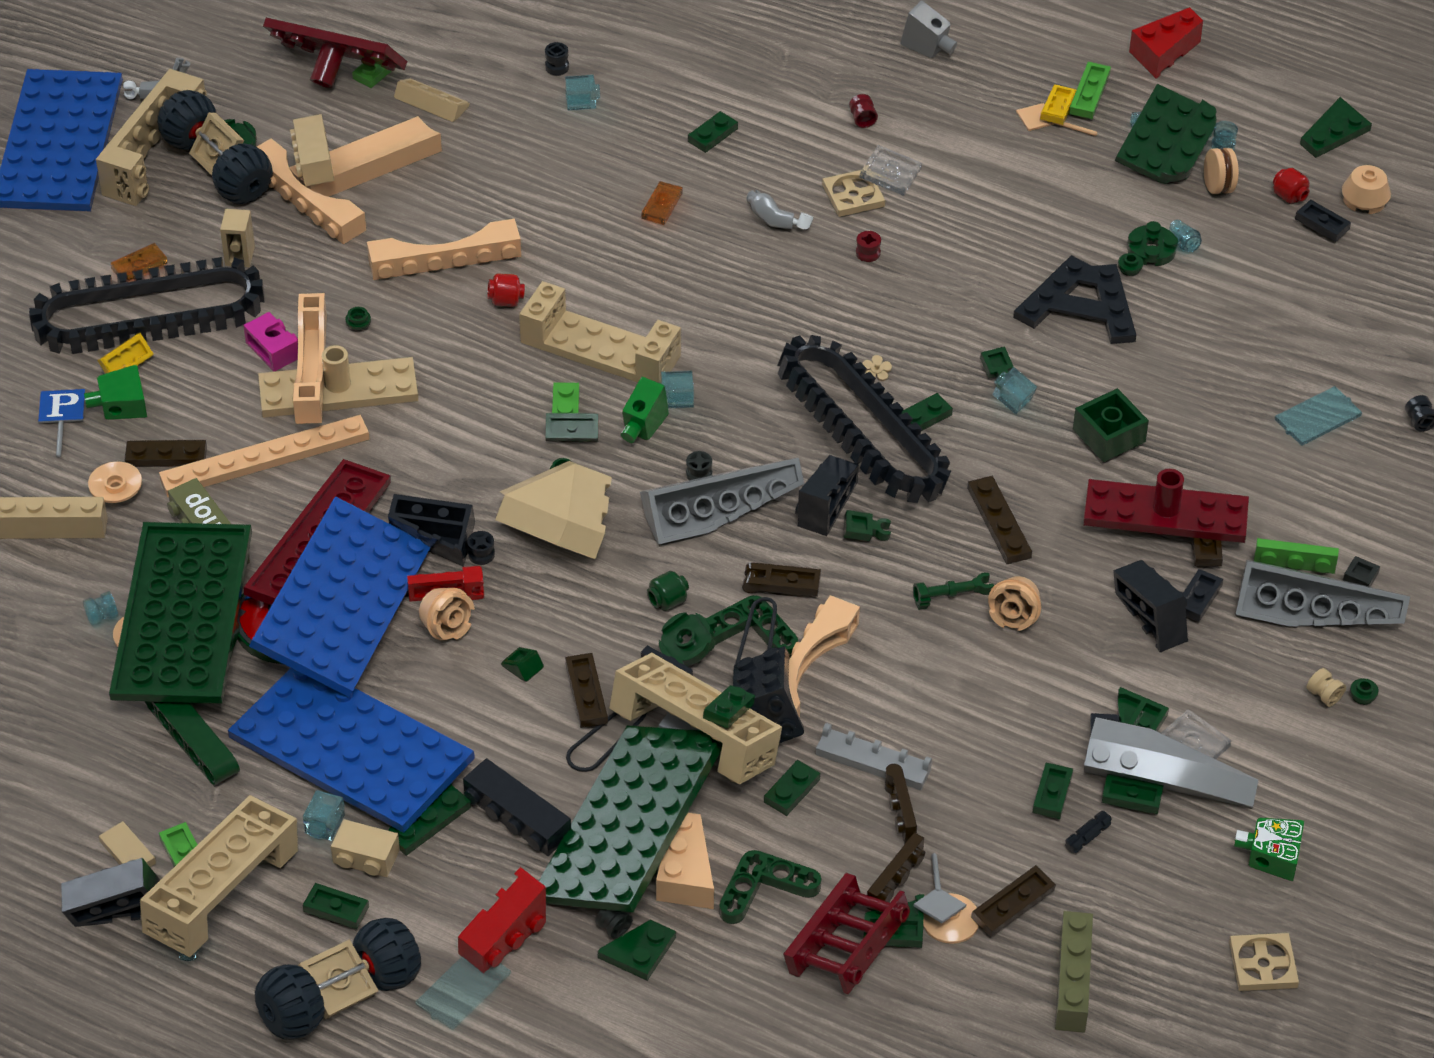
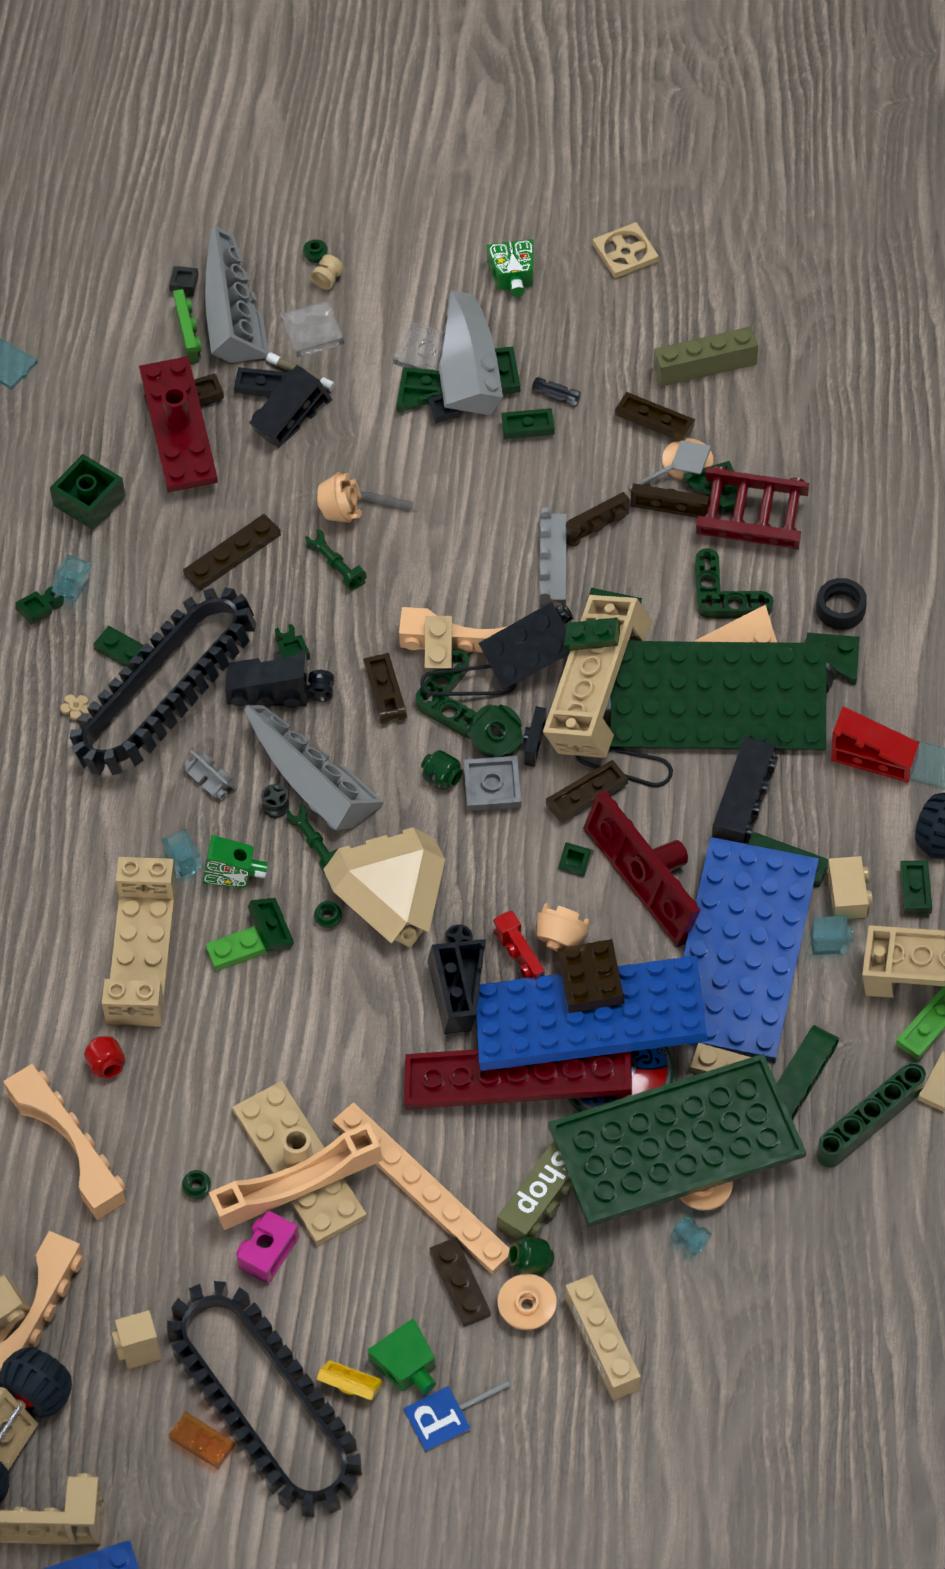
camera: 110 degrees left, 10 degrees up
none -> light grey hinge [184,750,237,800]
none -> bar [266,352,335,392]
none -> clear plate [281,301,344,357]
none -> dark green piece [286,804,338,873]
none -> black wheel [307,669,335,702]
none -> light grey piece [360,490,420,512]
none -> tan plate [425,616,452,670]
none -> flat silver plate [463,756,522,811]
none -> dark green head [508,1236,554,1276]
none -> dark brown plate [557,939,625,1013]
none -> dark red plate [583,790,701,947]
none -> tan plate [690,1043,751,1074]
none -> black tyre [816,578,867,630]
none -> dark green beam [817,1063,926,1168]

